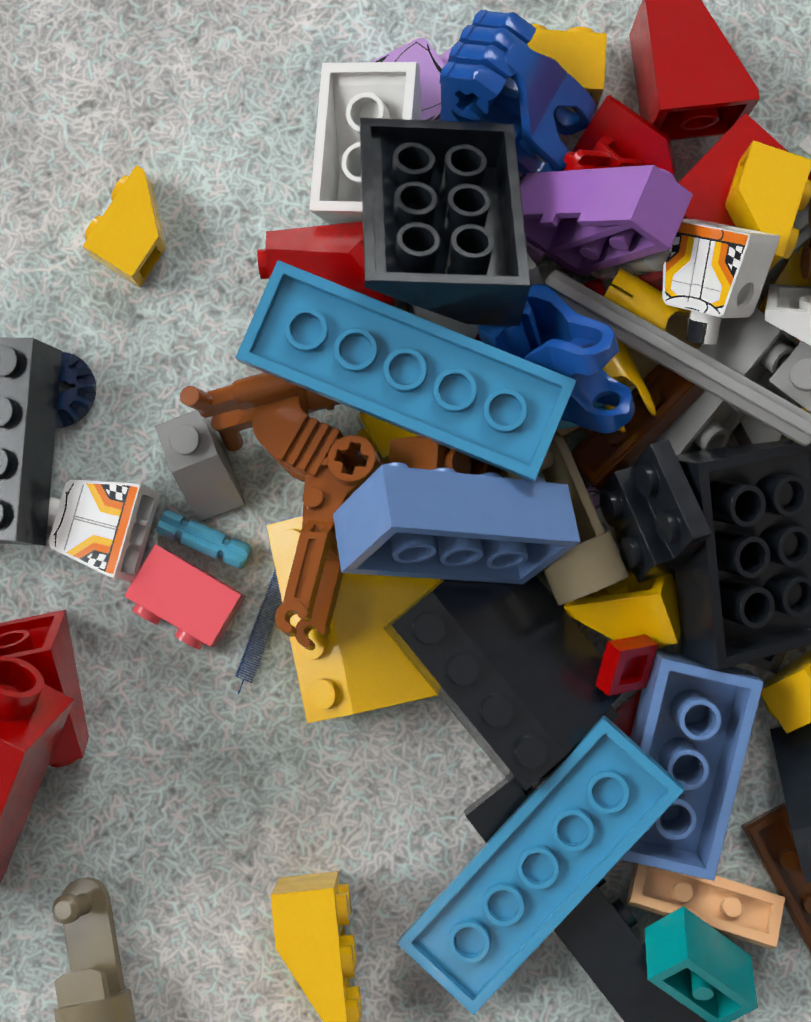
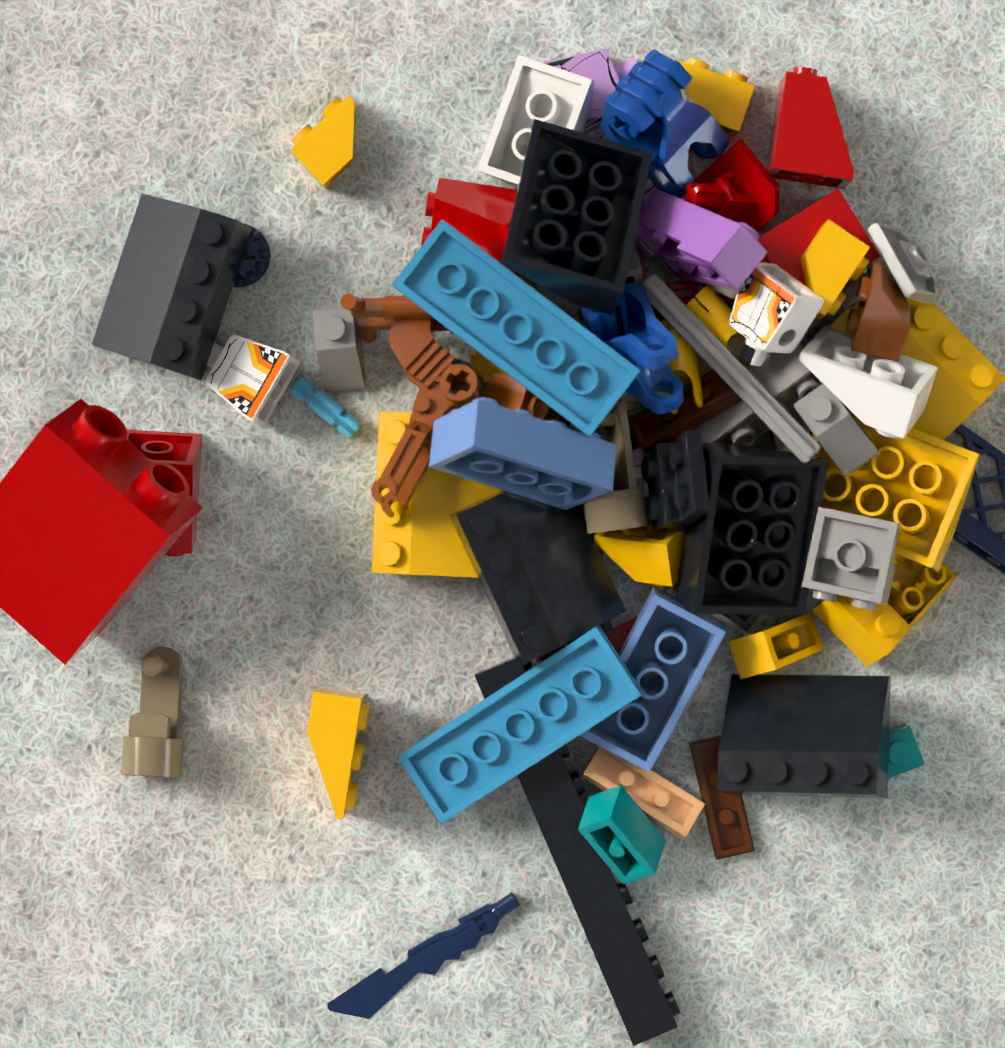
camera: 15 degrees right, 5 degrees up
coral brick [124,544,246,650] -> none
blue piece [235,570,282,694] -> none
red plate [595,634,659,696] -> none

